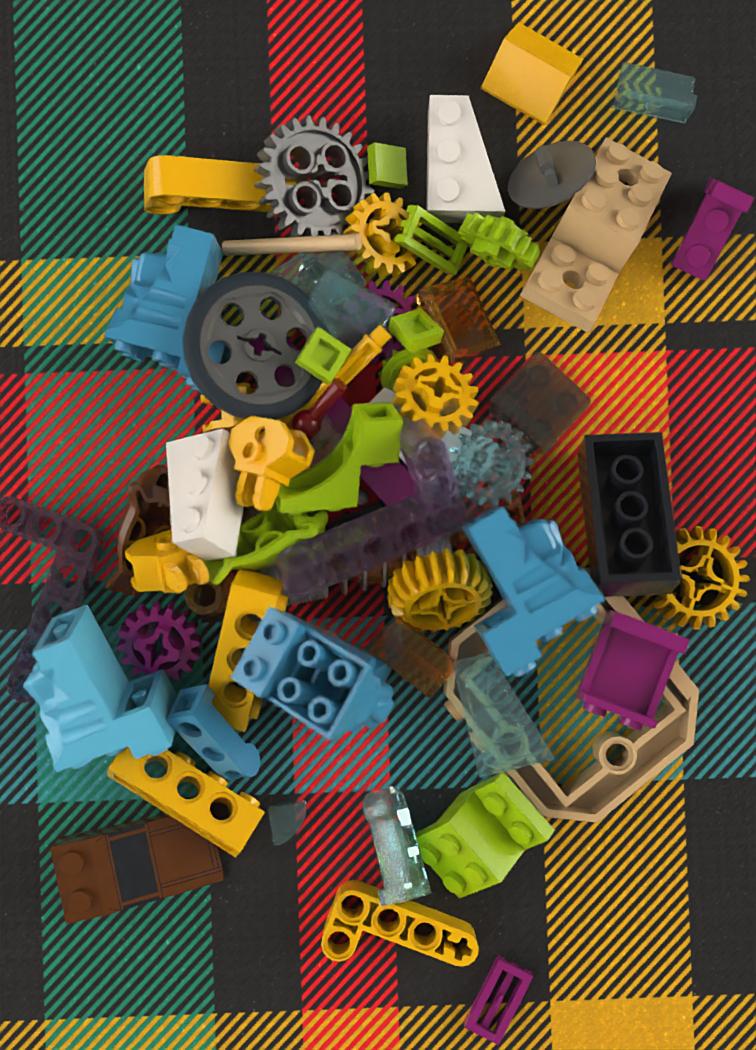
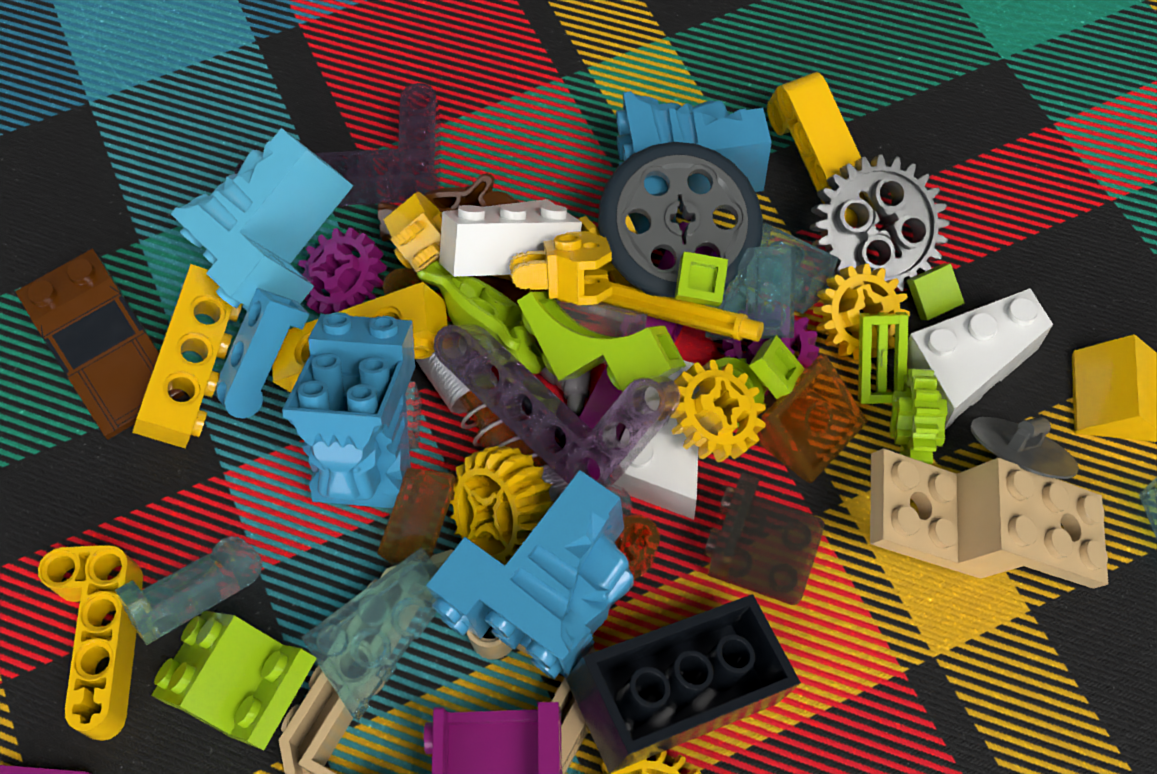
camera: 75 degrees right, 25 degrees down
tan bar [222,234,362,256] -> none
clear light blue tile [268,799,307,846] -> none
dark red bar [292,378,347,441] -> none
clear light blue gear [448,420,534,507] -> none
magenta bracket [670,177,754,281] -> none

